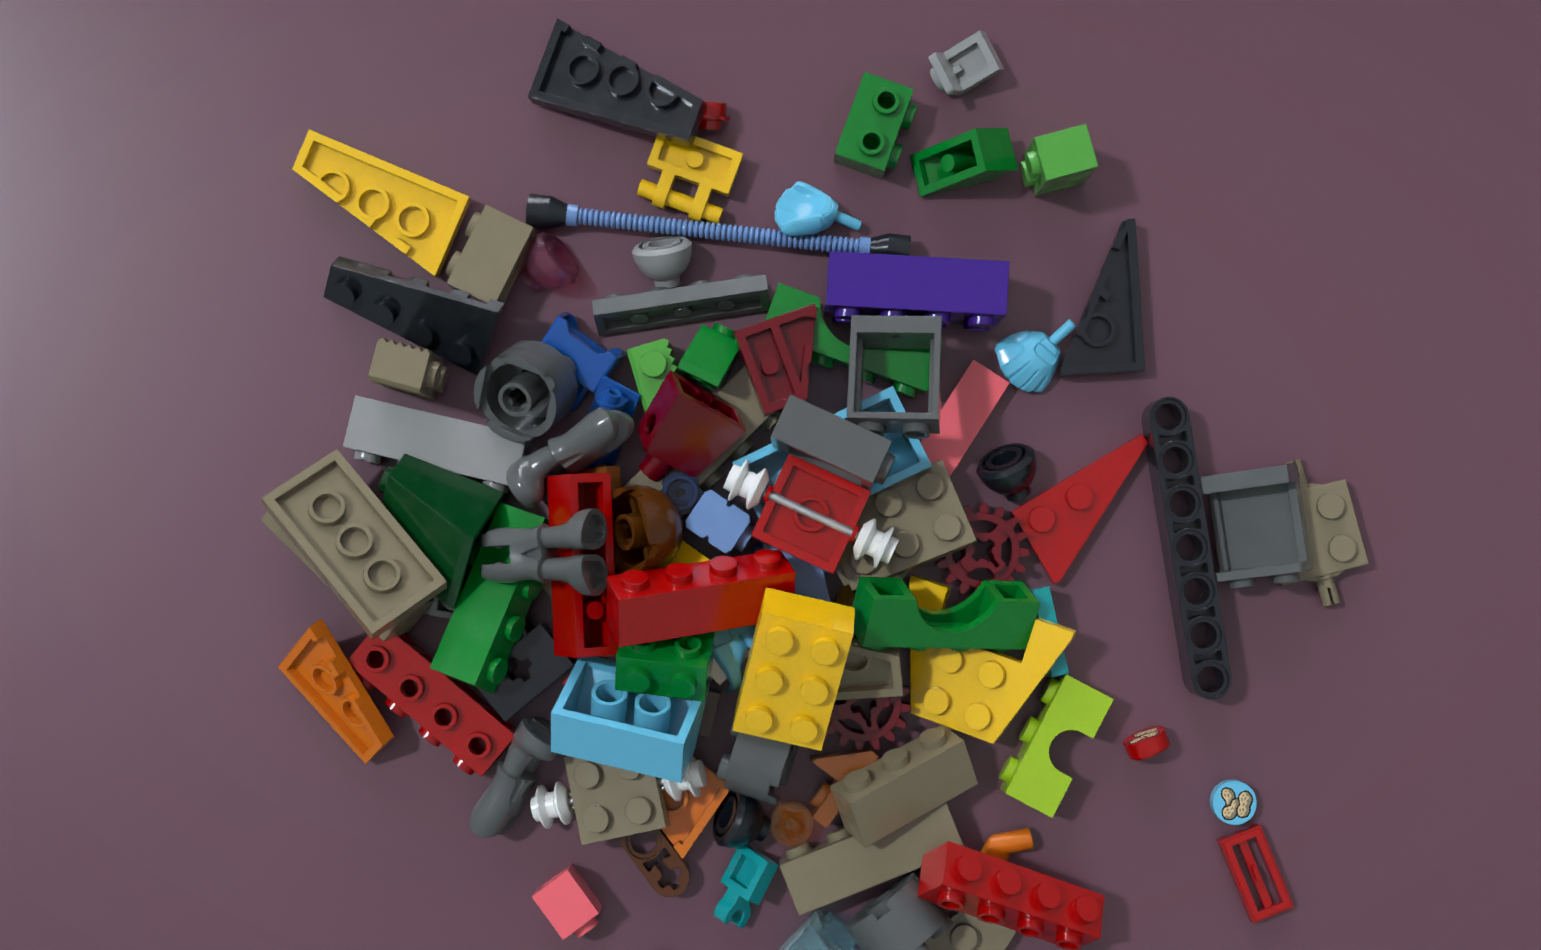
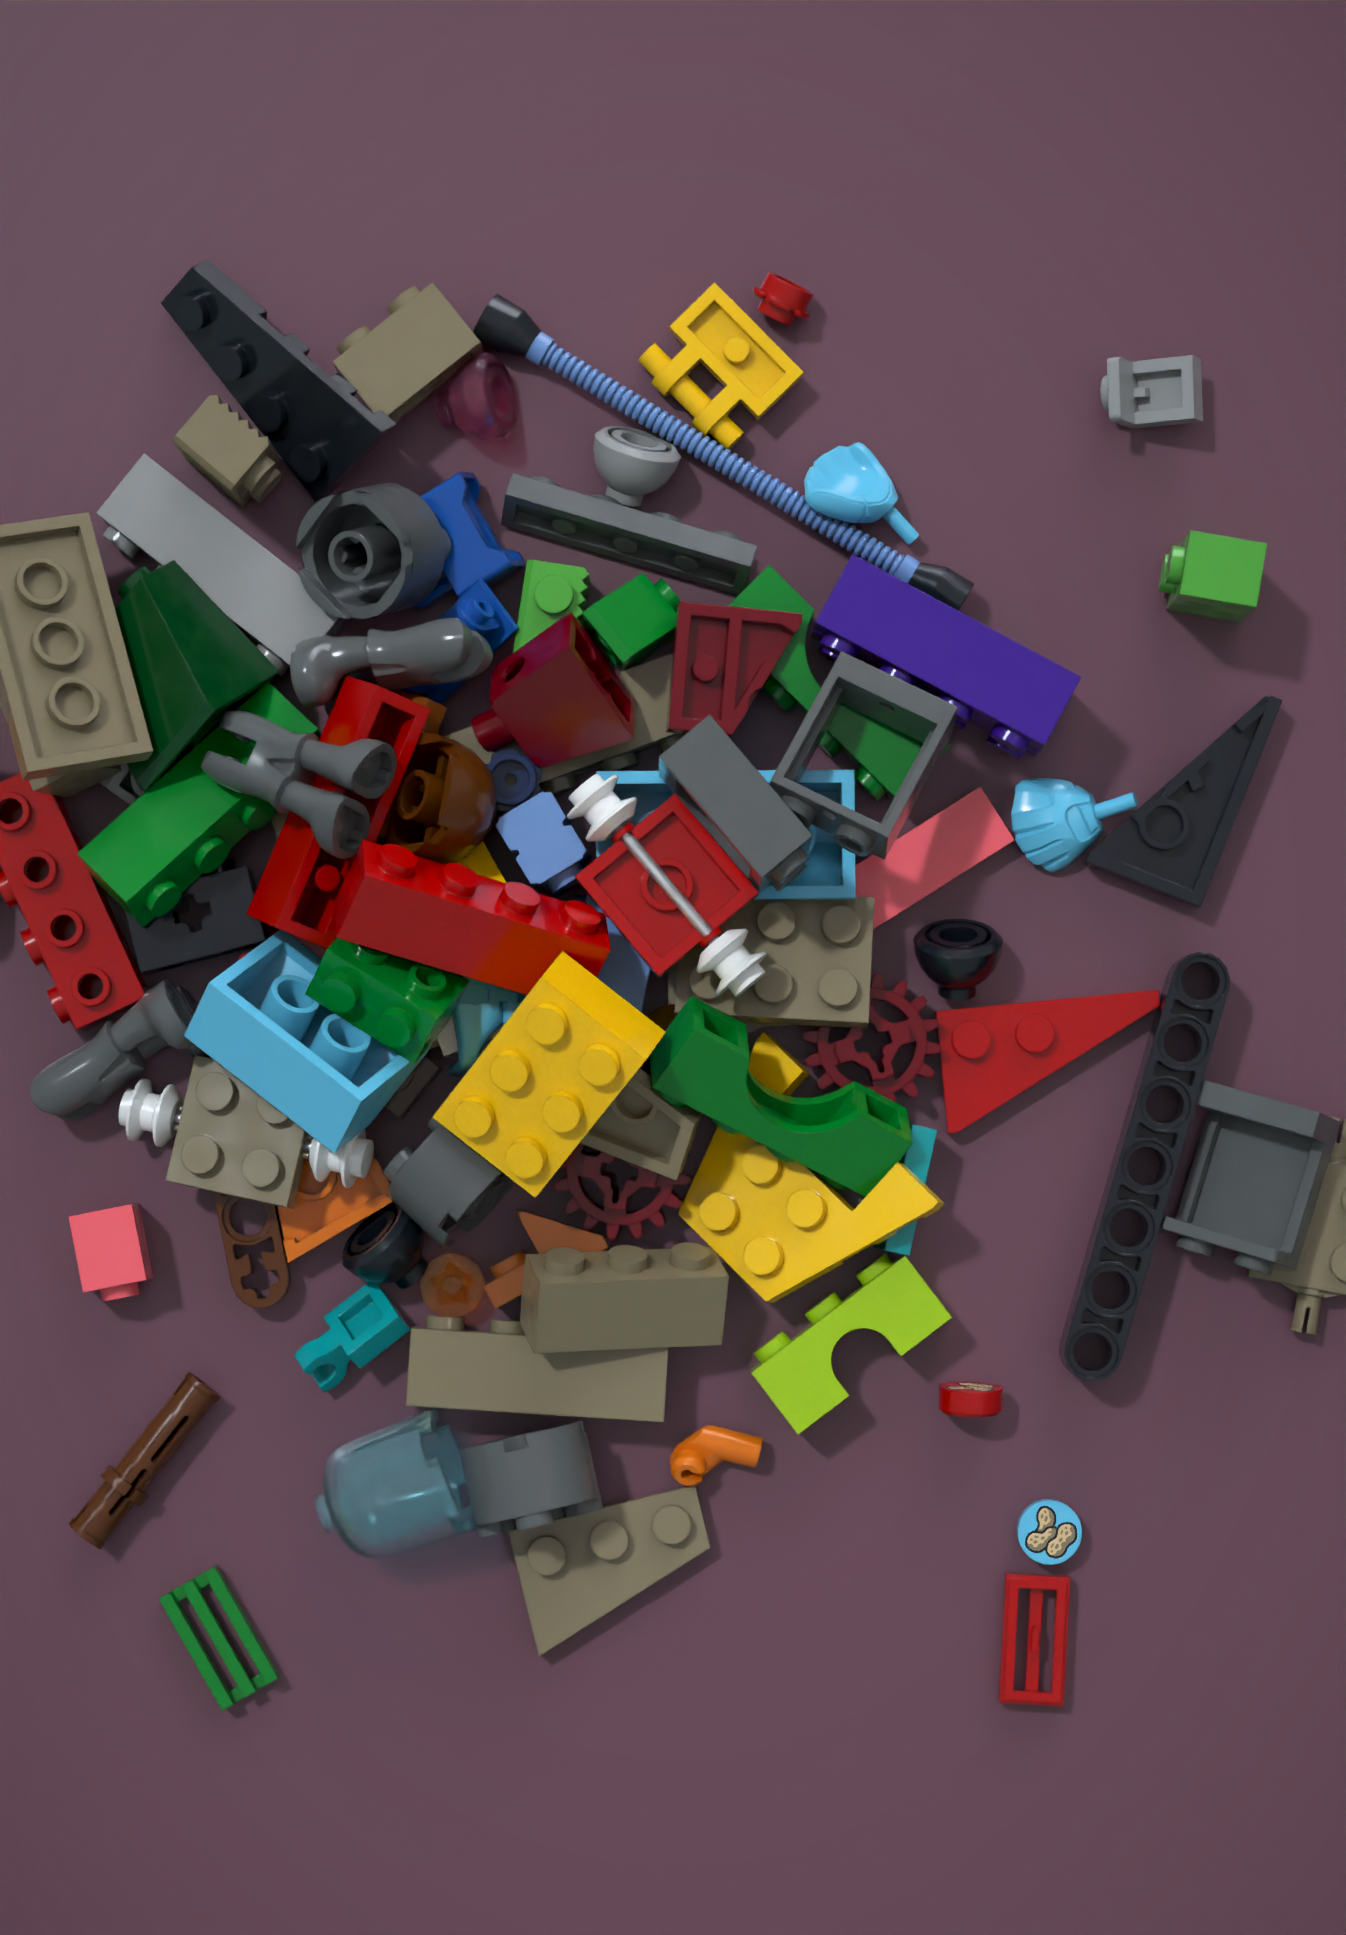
camera: 25 degrees right, 0 degrees up
yellow wing [292,129,472,279] -> none
black wing [528,18,706,147] -> none
green brick [833,71,918,179] -> none
green slope [910,128,1018,197] -> none
red brick [918,841,1105,950] -> none

